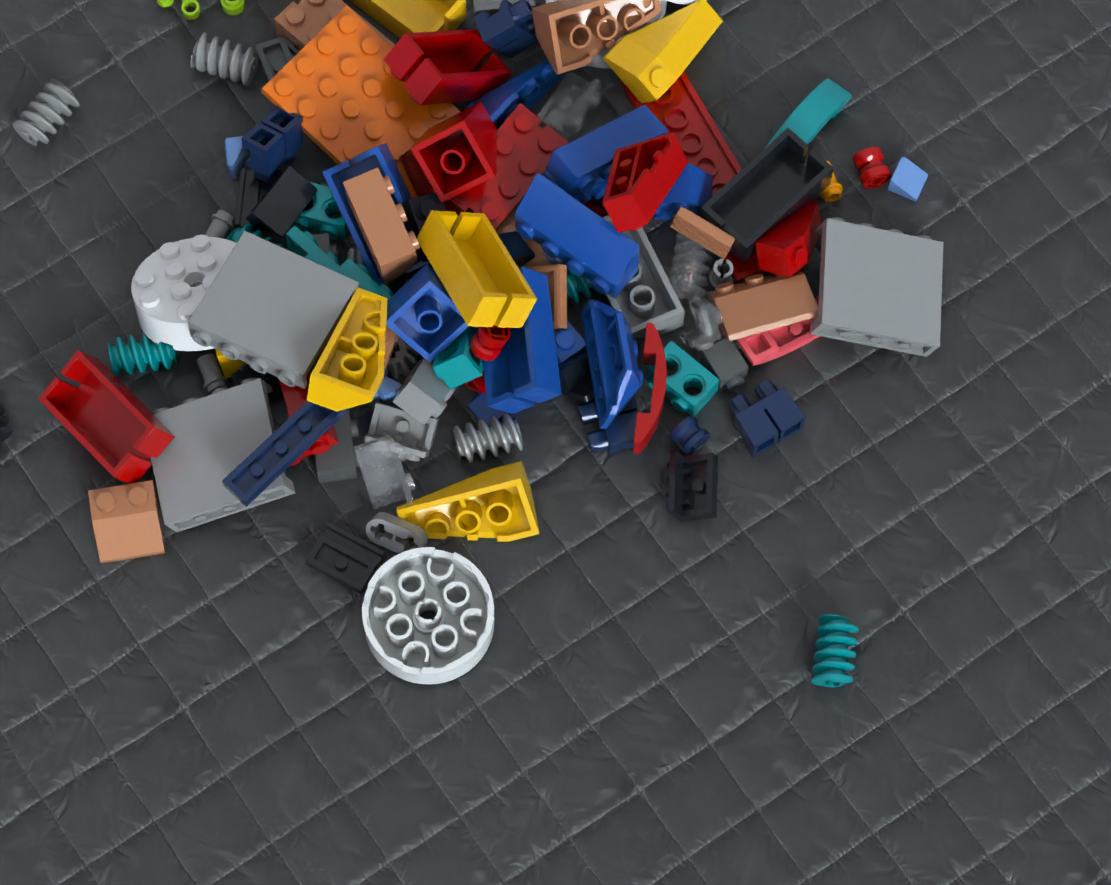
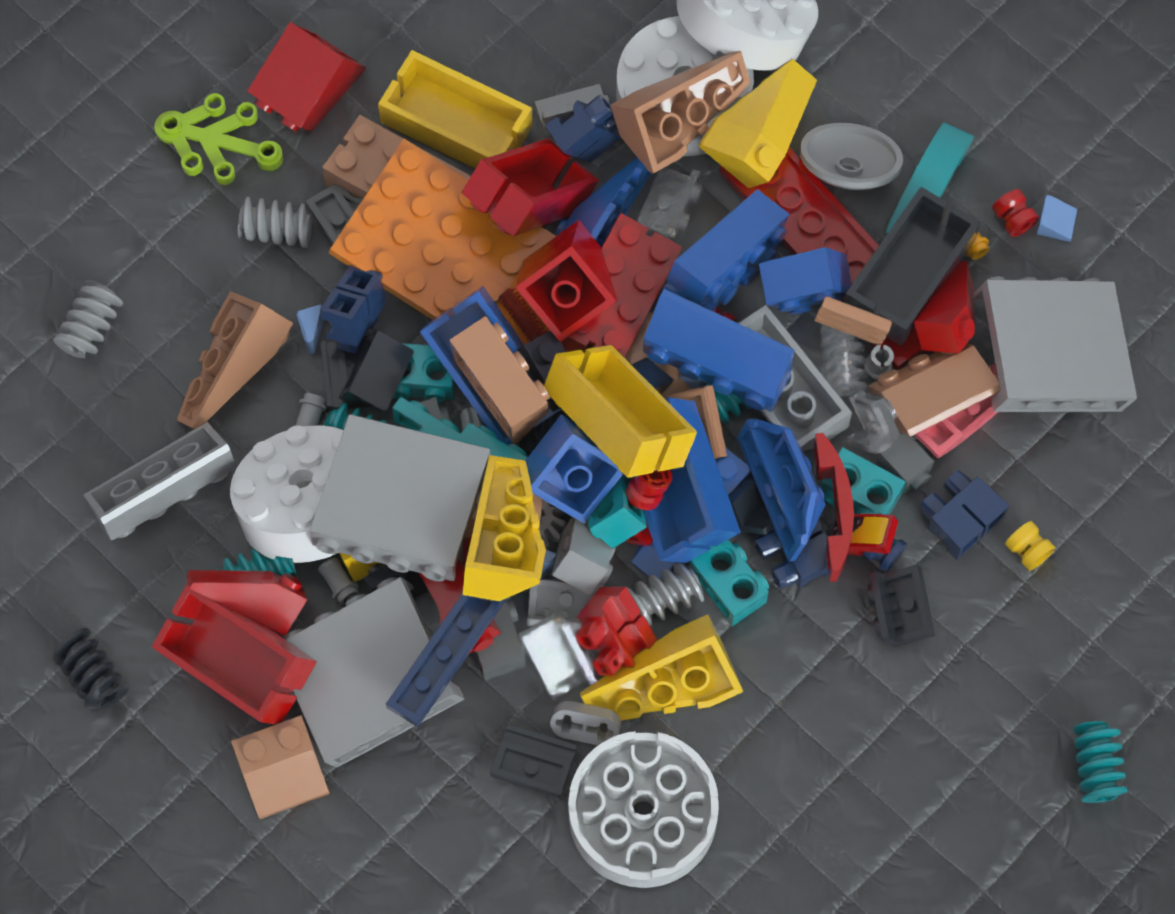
camera: 10 degrees left, 0 degrees up
red wedge [602,132,688,233] -> none
none -> light grey slope [83,422,236,541]
none -> nougat wedge [177,291,293,430]
none -> red slope [186,570,307,636]
none -> red hips [575,586,658,676]
none -> teal brick [690,540,769,627]
none -> light grey dish [800,123,903,190]
none -> slope [831,514,898,556]
none -> yellow wheel [1005,521,1056,571]

